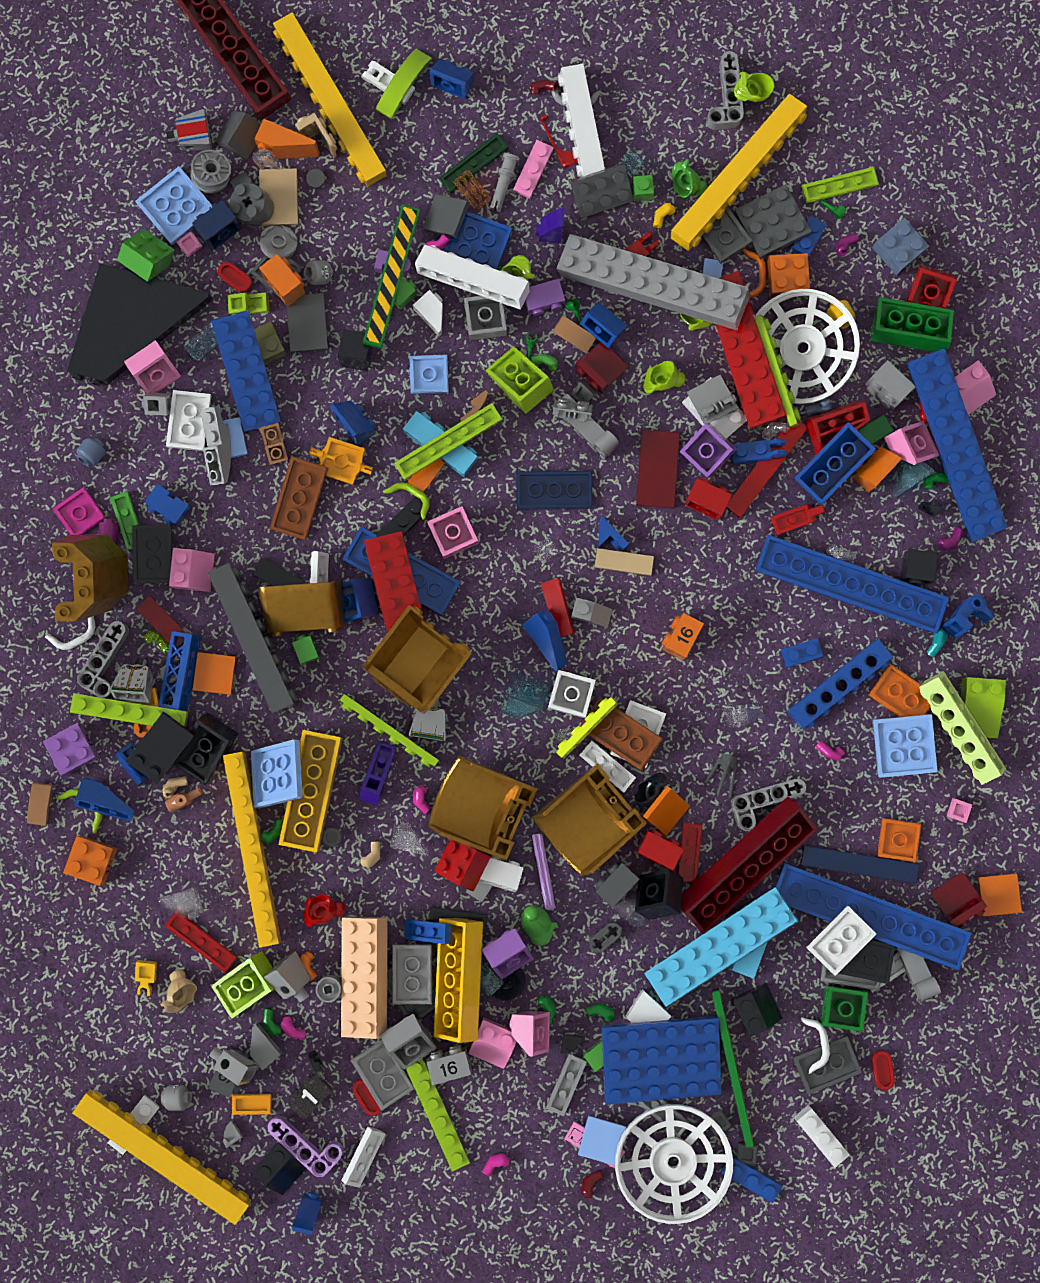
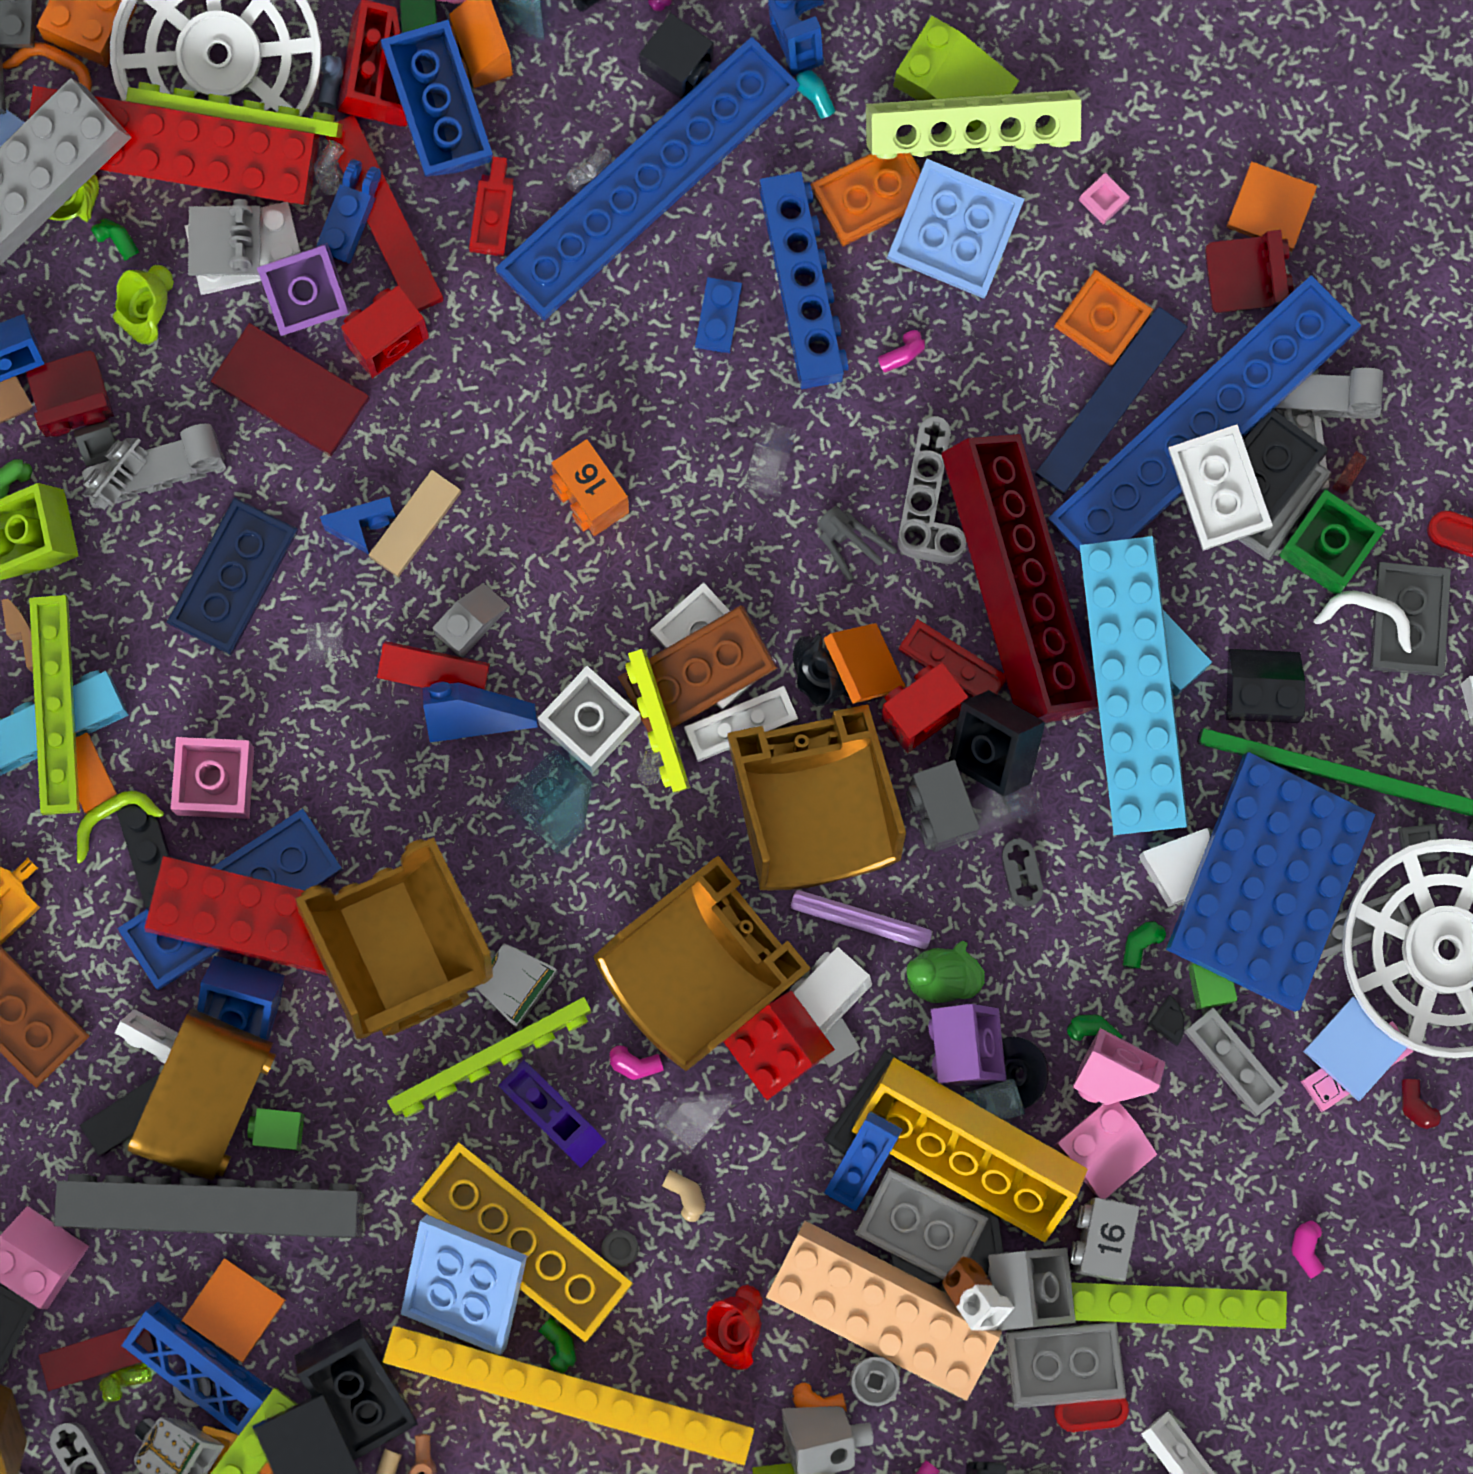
camera: 65 degrees left, 5 degrees down
none -> green arm [91,218,139,261]
none -> leg [942,1257,1015,1331]
none -> clear red tile [1332,451,1367,494]

